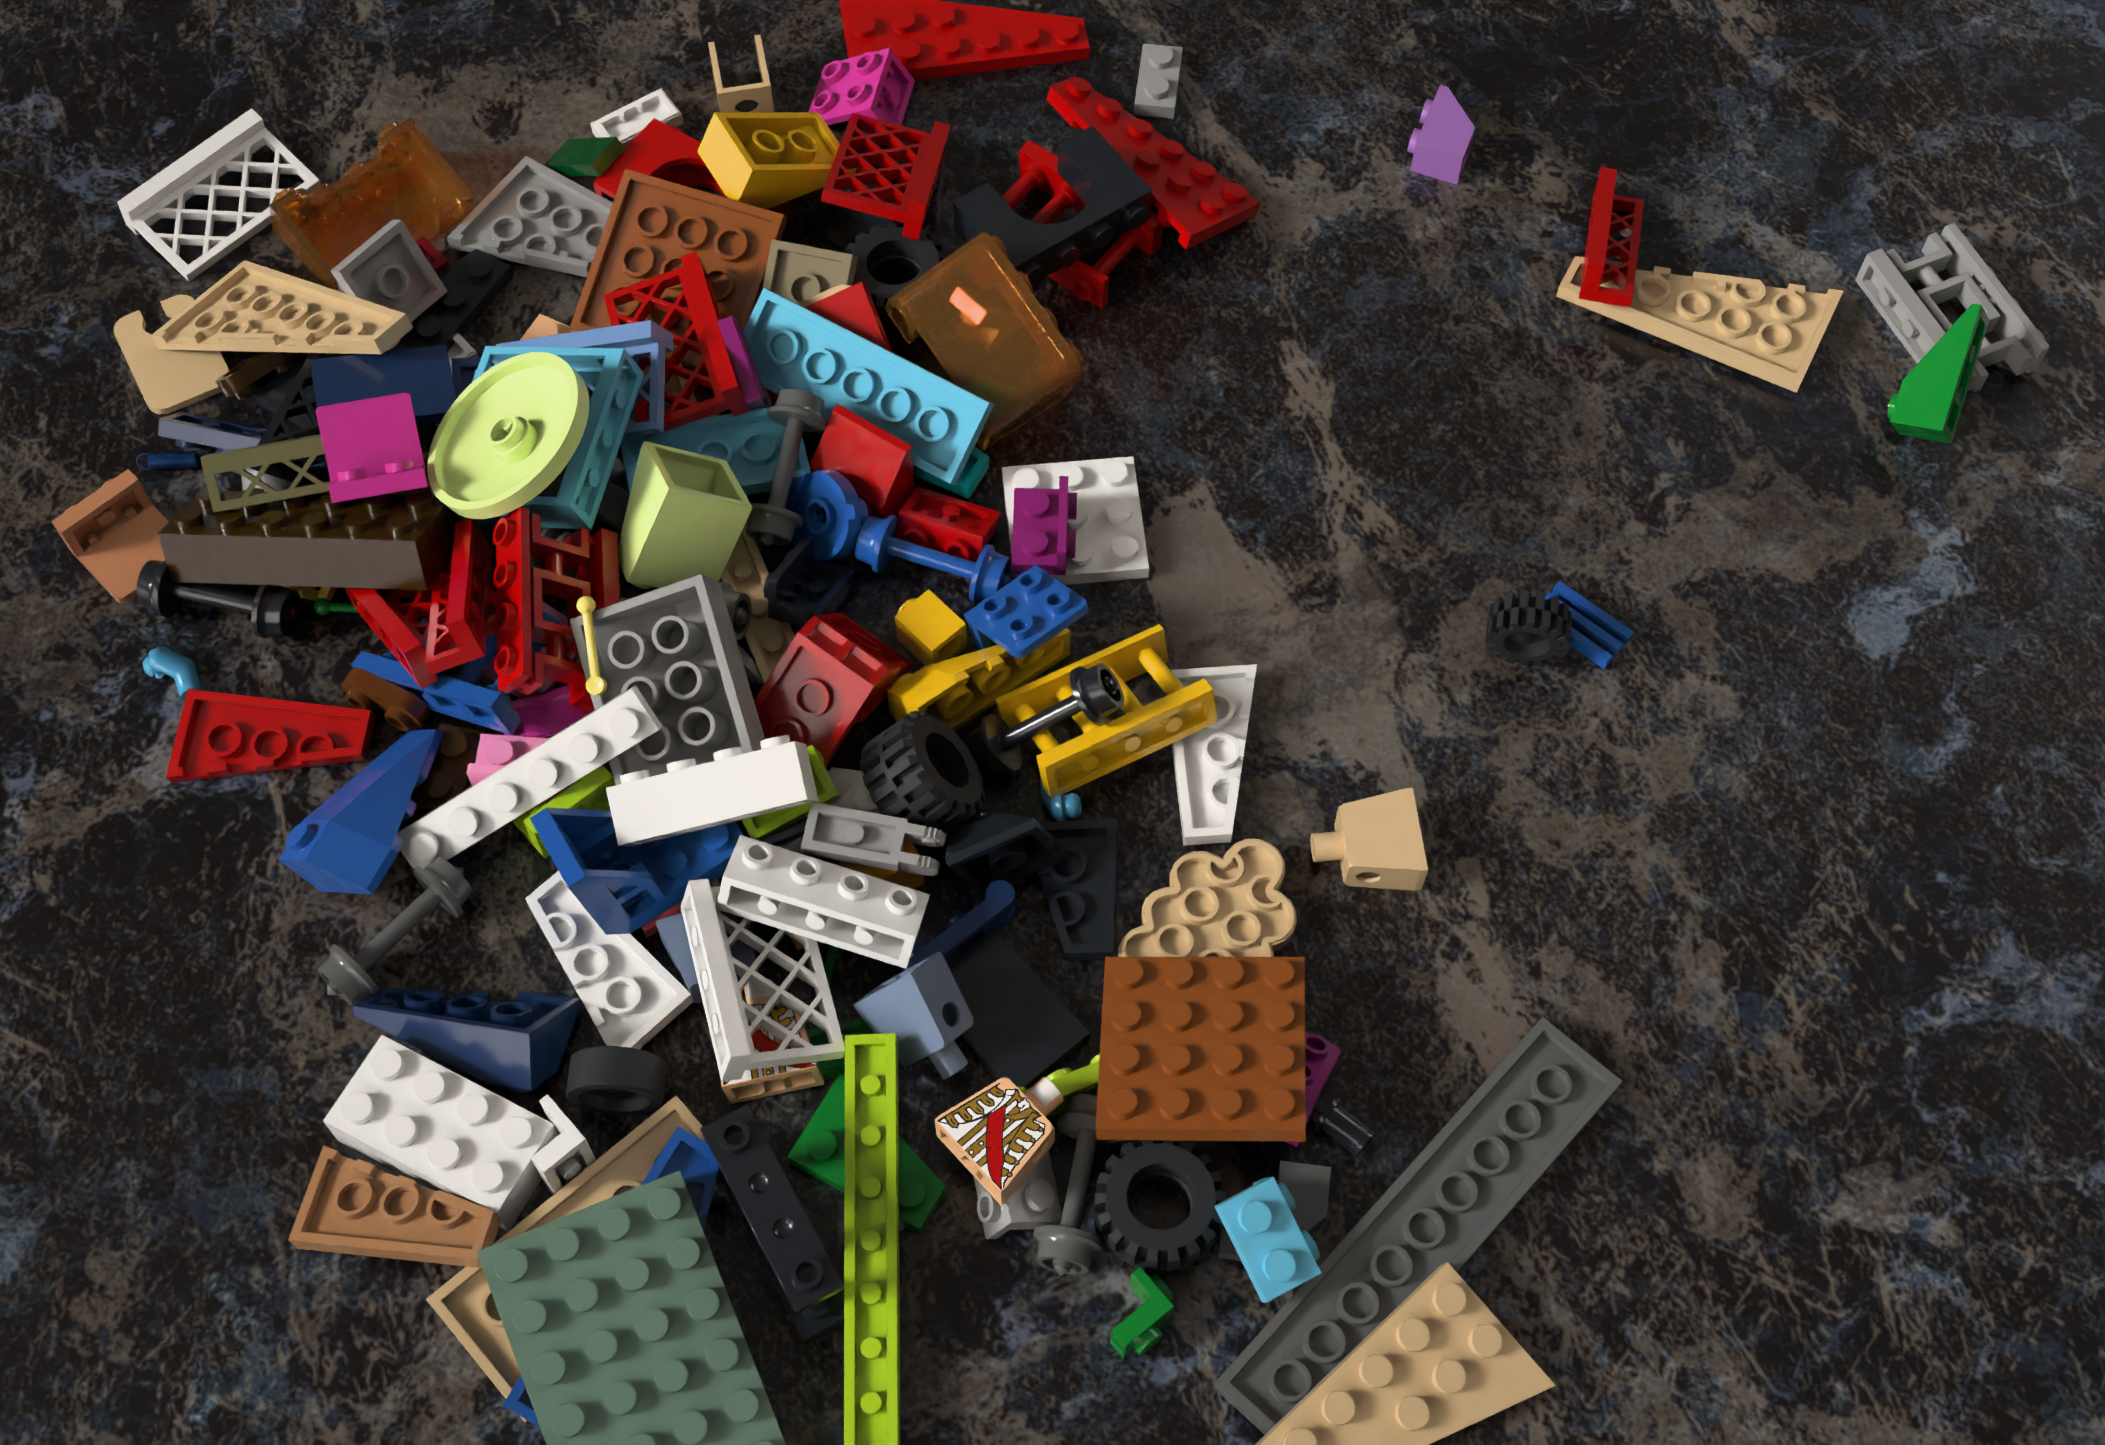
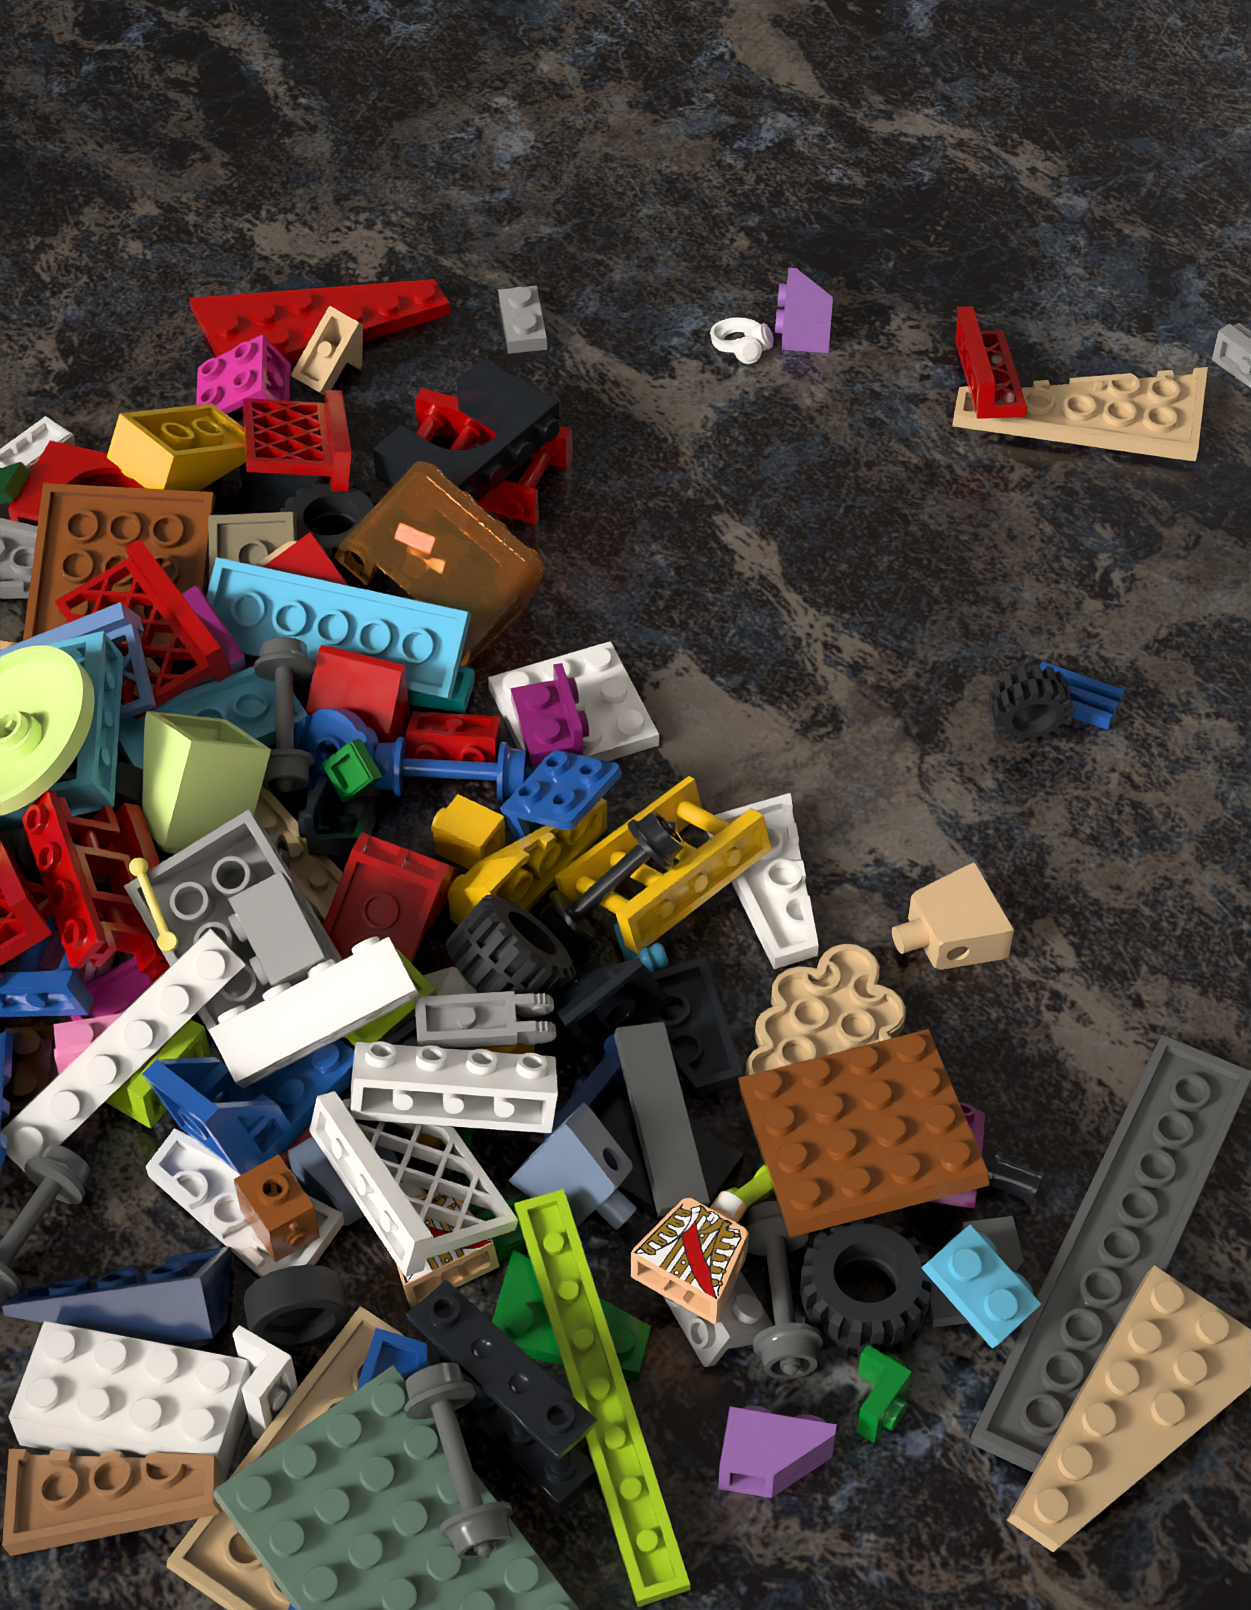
camera: 15 degrees left, 10 degrees down
tan piece [708,35,774,112] -> none
red wing [1046,76,1261,250] -> none
none -> light grey brick [228,871,330,987]
none -> dark orange head [234,1154,320,1263]
none -> tan slope [291,306,363,395]
none -> green tile [322,739,383,803]
none -> dark grey piece [404,1363,513,1559]
none -> dark grey tile [614,1022,710,1216]
none -> white piece [710,318,773,364]
none -> medium lavender slope [718,1406,837,1498]

